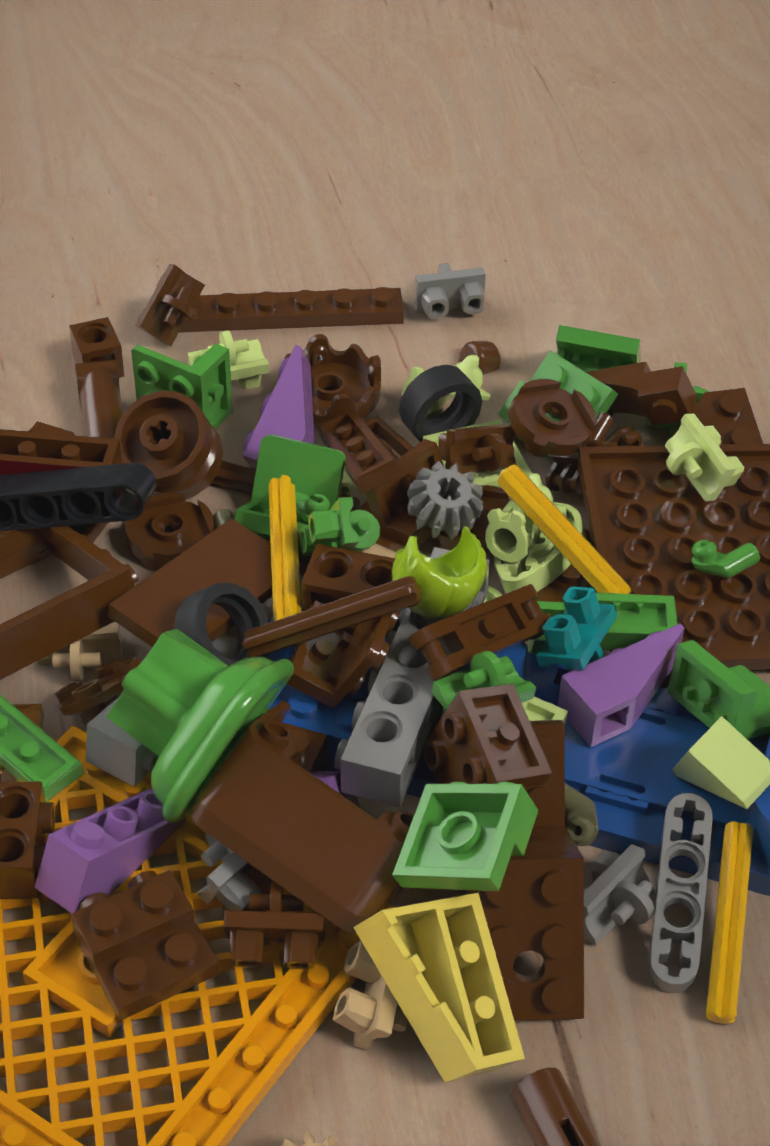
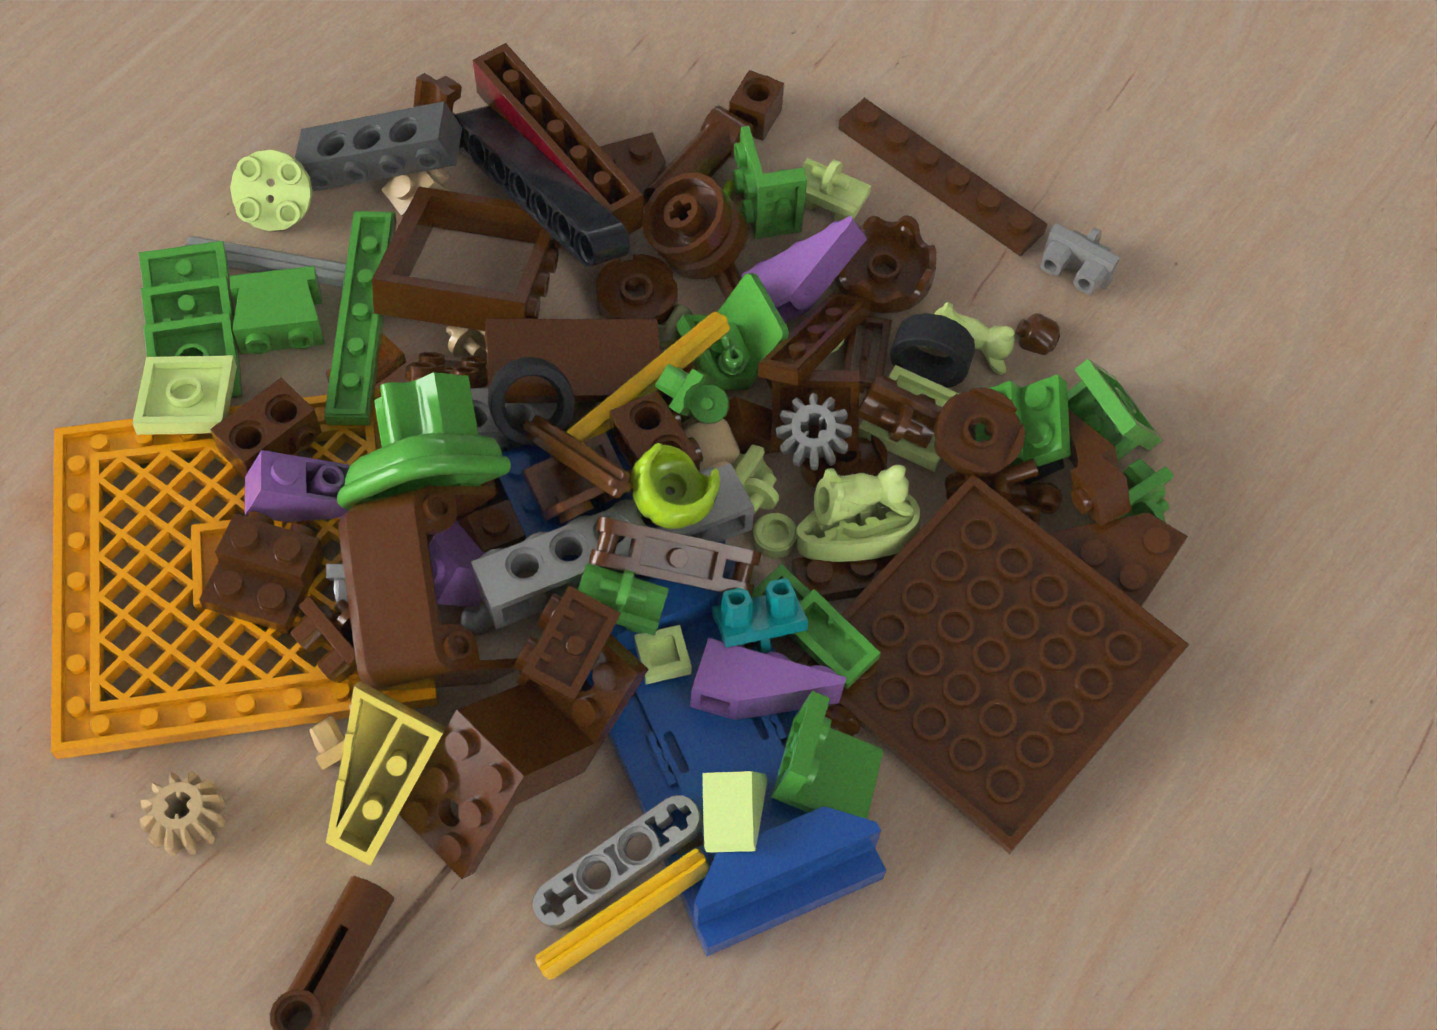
camera: 45 degrees right, 15 degrees up
reddish brown hips [135,264,205,346] -> none
bright green plate [392,782,539,891] -> none
yellow axle [497,464,631,594] -> none
olive arm [565,783,599,847] -> none
light grey hips [584,844,655,946] -> none
yellowish green hips [665,414,744,502] -> none
bright green arm [691,540,760,578] -> none

